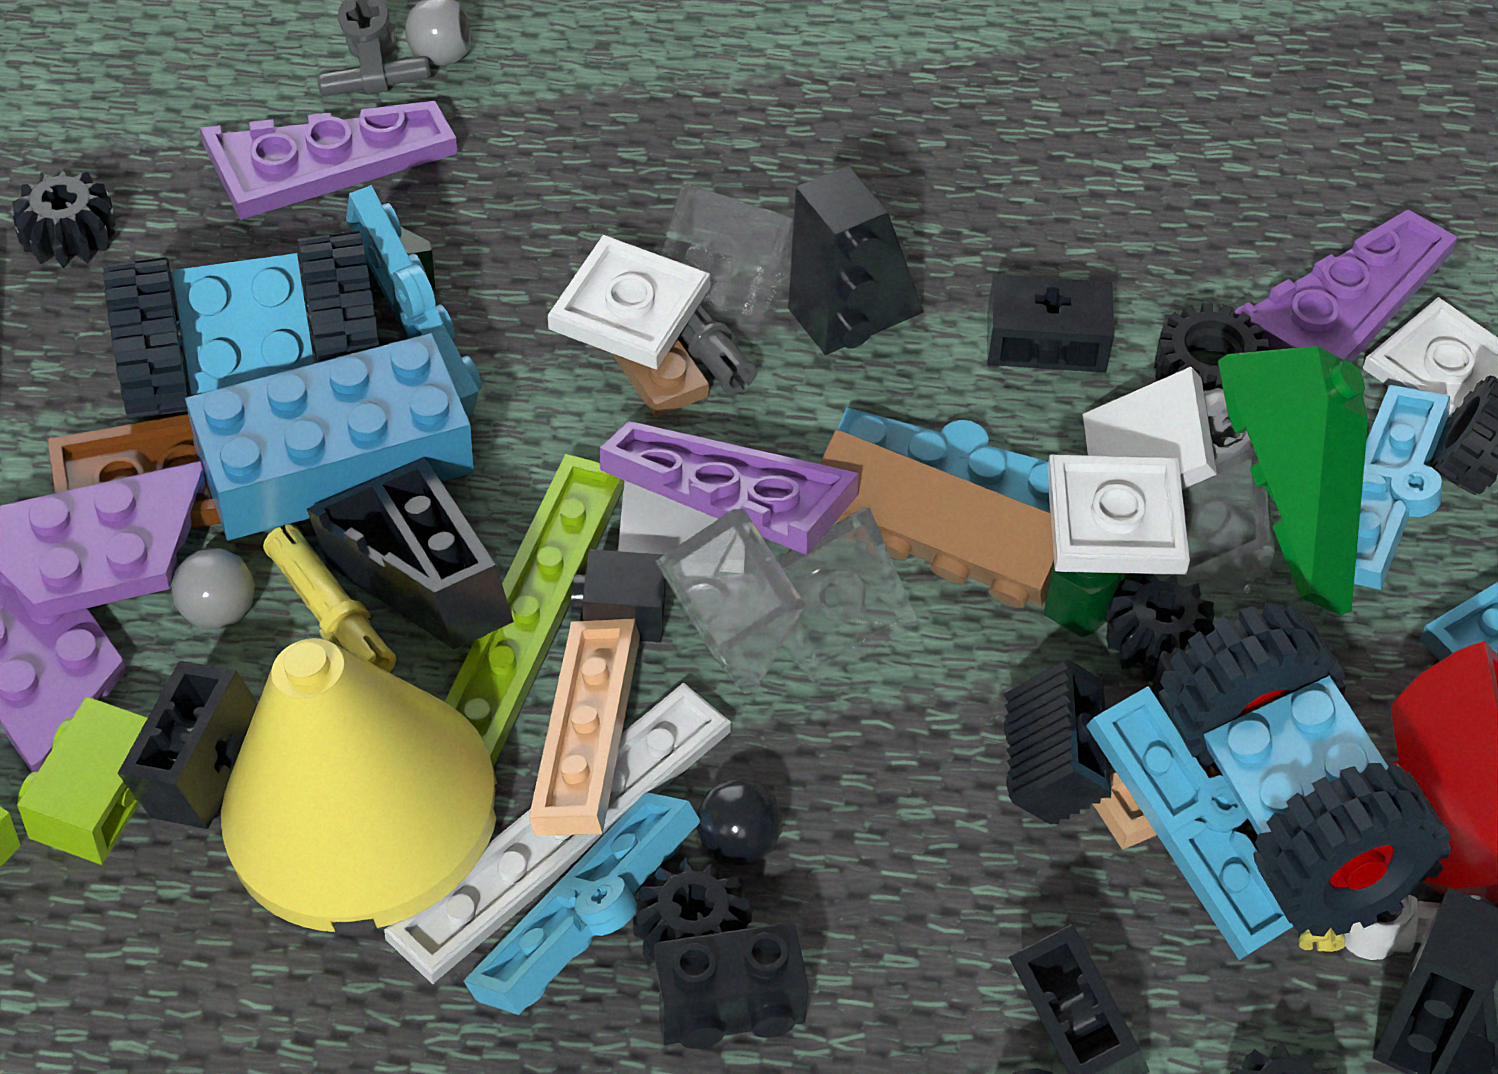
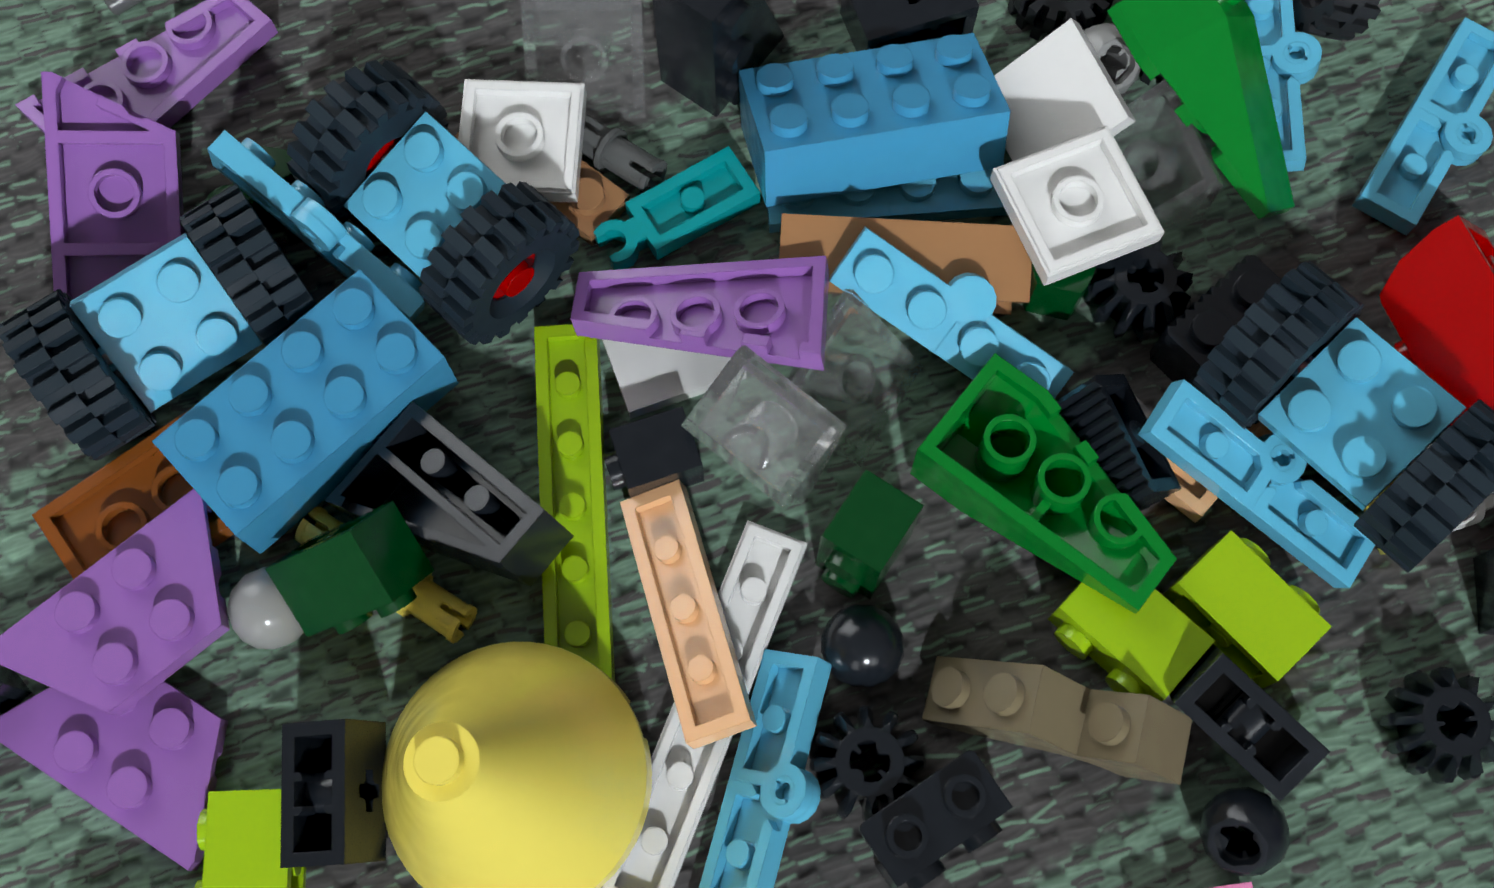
camera: 20 degrees left, 20 degrees up
none -> medium lavender wing [41,71,185,300]
none -> dark green brick [265,501,434,637]
none -> black plate [287,60,580,345]
none -> teal plate [594,146,760,270]
none -> dark azure brick [739,33,1011,207]
none -> dark green brick [816,469,924,599]
none -> medium azure hinge [829,226,1074,399]
none -> green wedge [910,353,1177,614]
none -> dark tan arch [922,656,1192,785]
none -> lime brick [1048,582,1215,701]
none -> lime brick [1162,530,1332,688]

